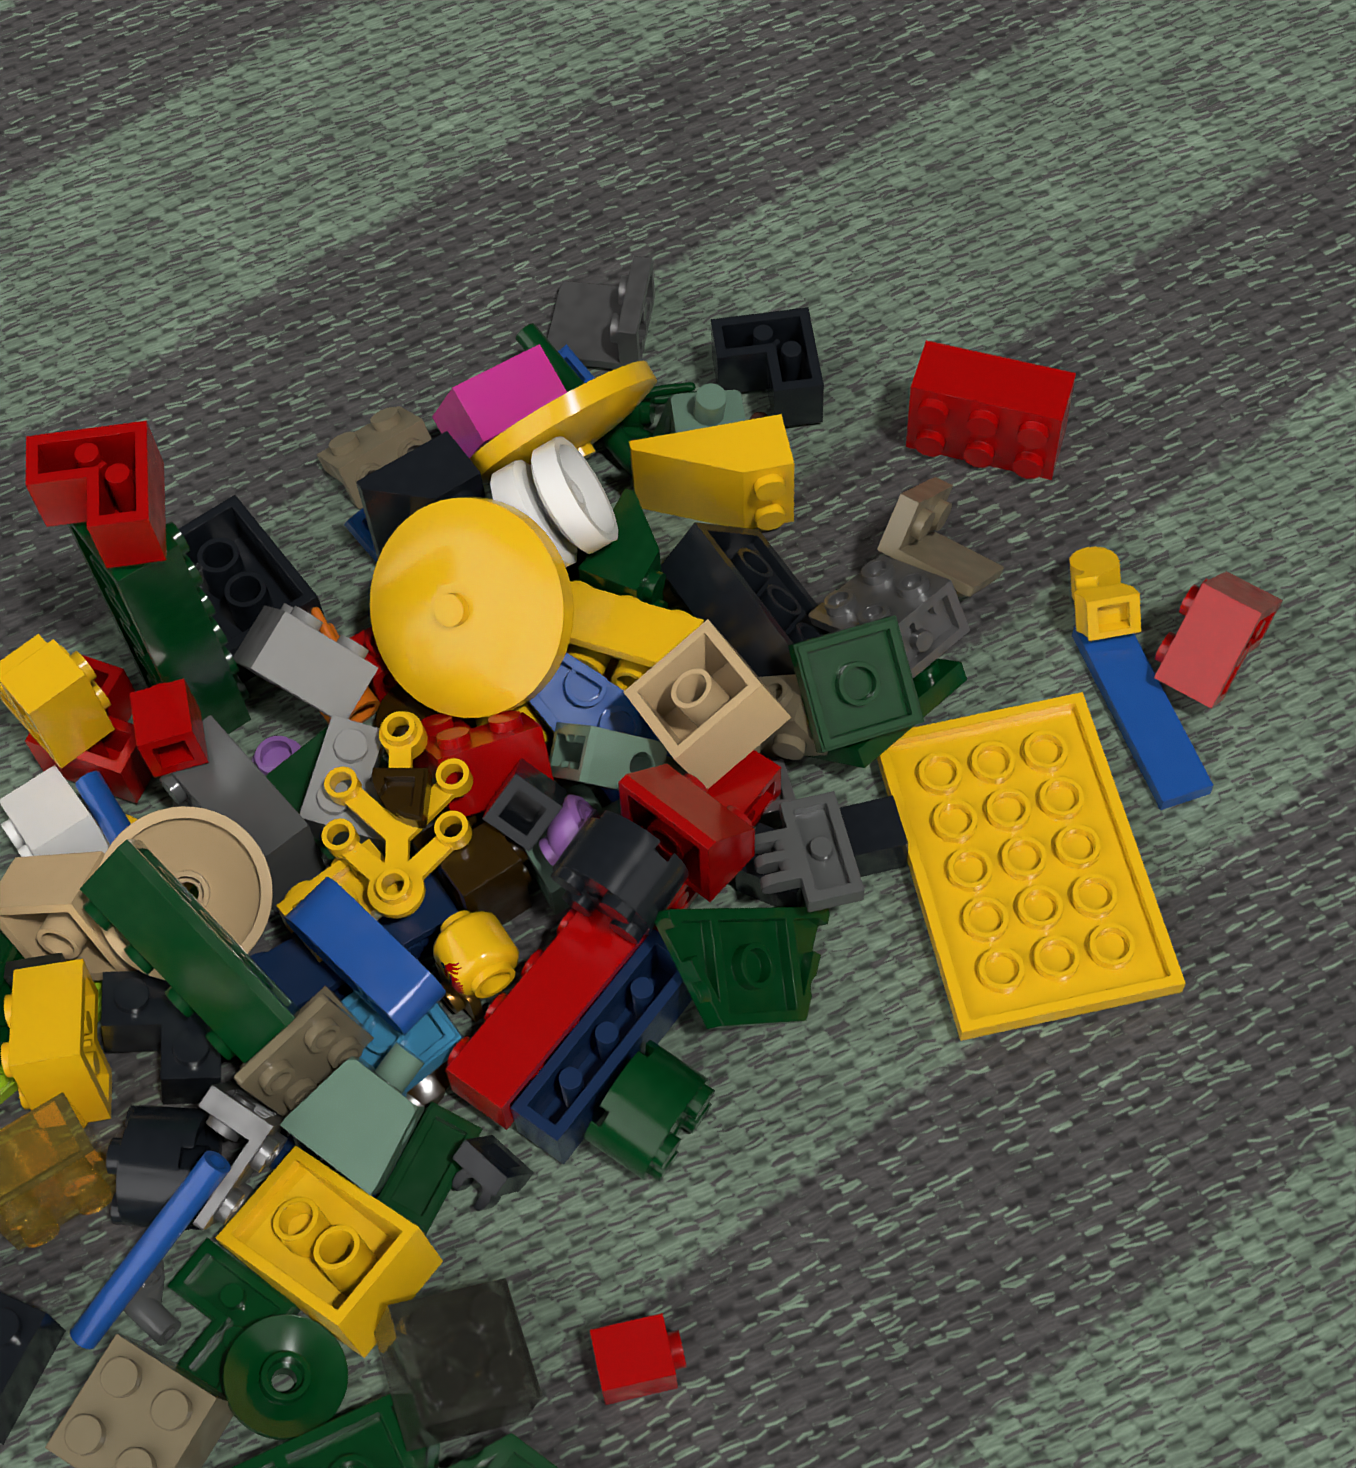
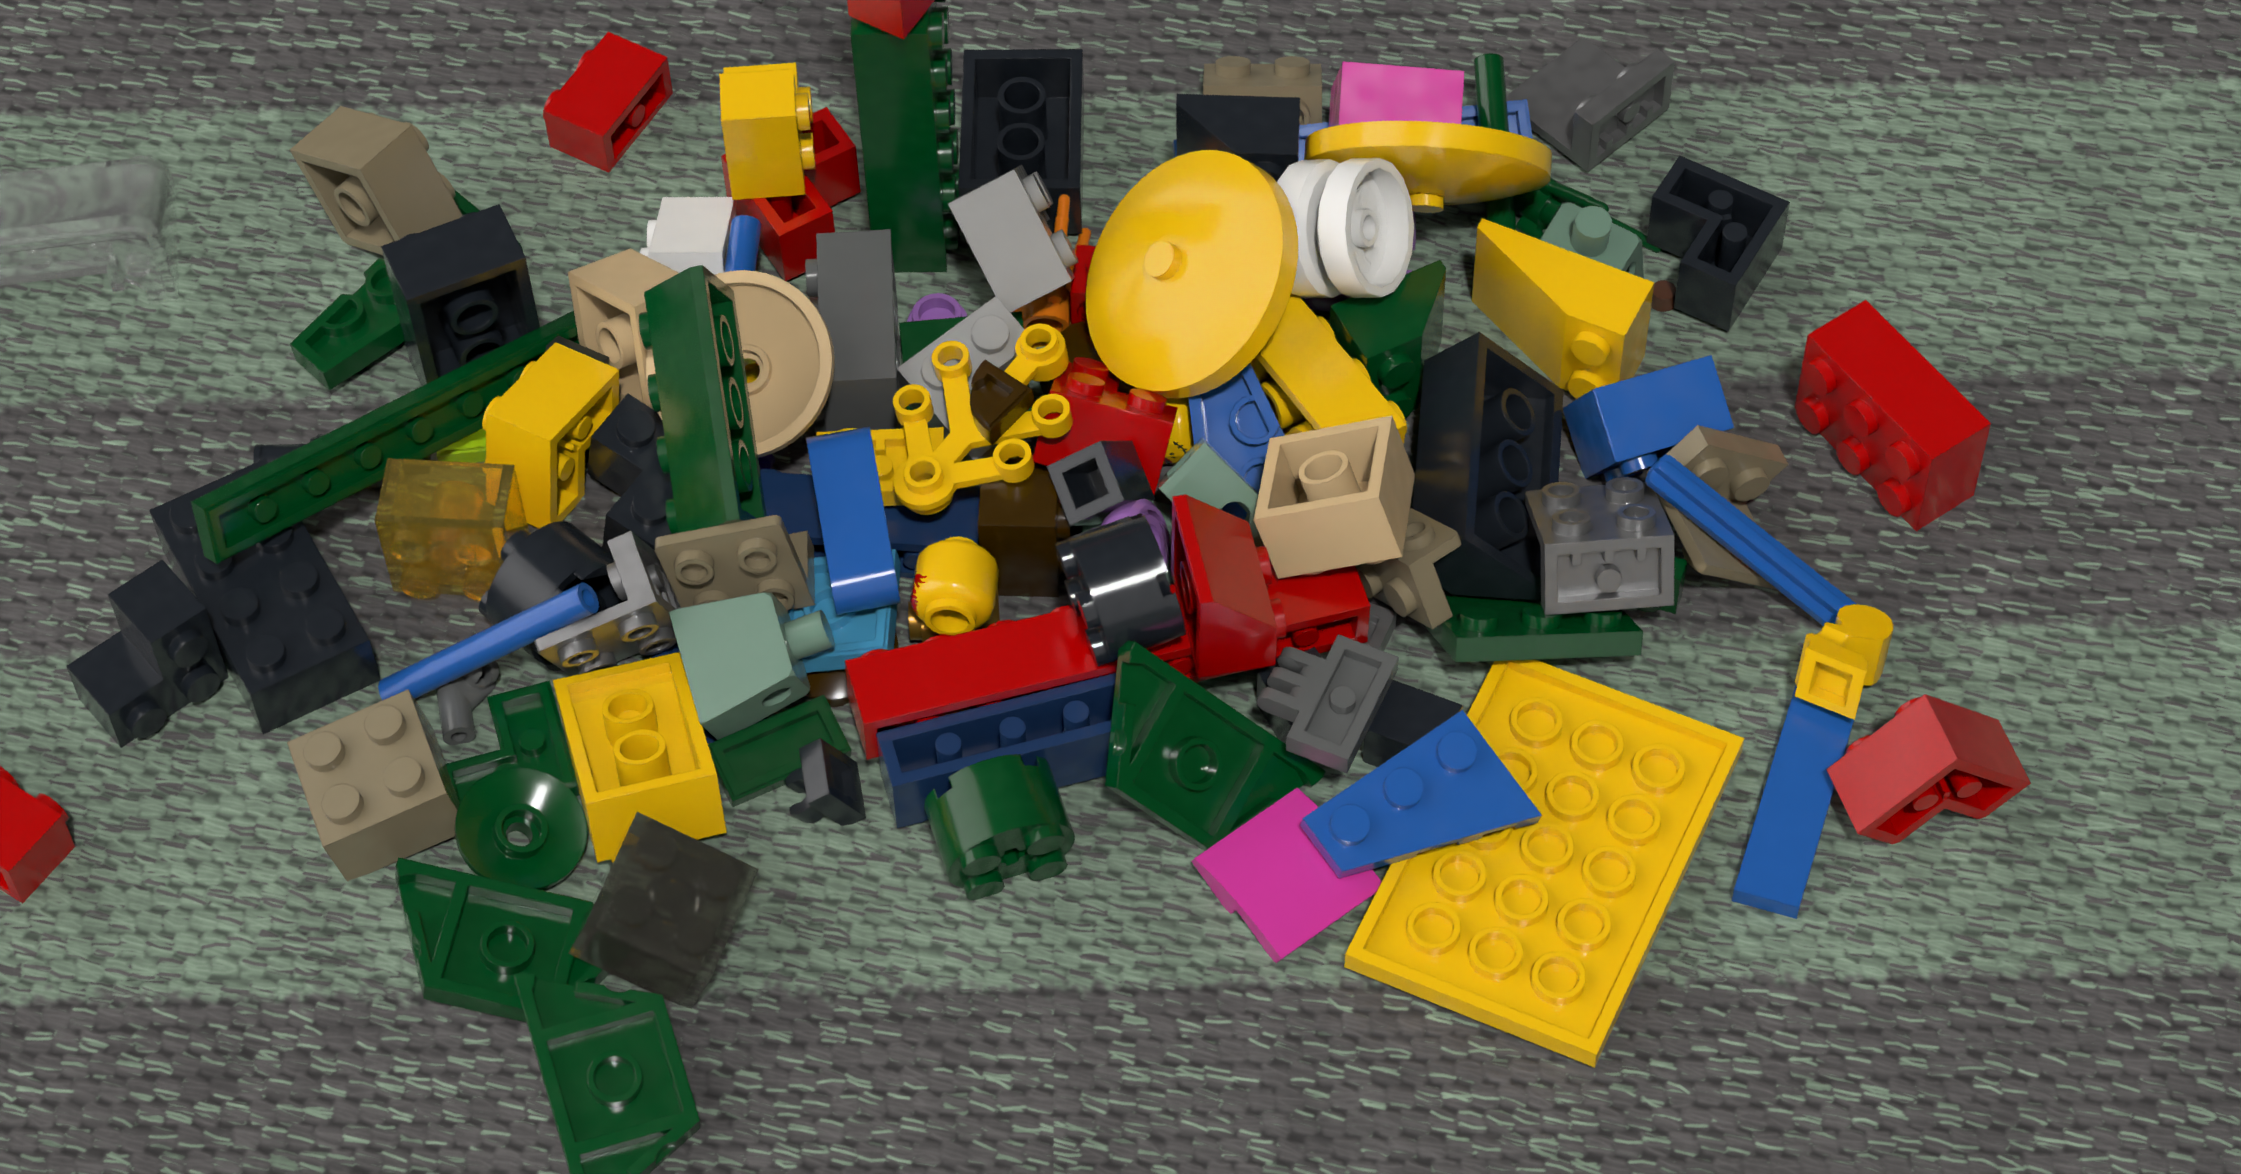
camera: 35 degrees right, 5 degrees down
red brick [129,678,209,778] -> none
red brick [590,1313,687,1405] -> none
dark green tile [788,615,924,753] -> none
none -> dark pink slope [1191,788,1382,963]
none -> blue wing [1300,710,1542,878]
none -> blue brick [1562,355,1734,483]
none -> blue axle [1645,454,1856,626]

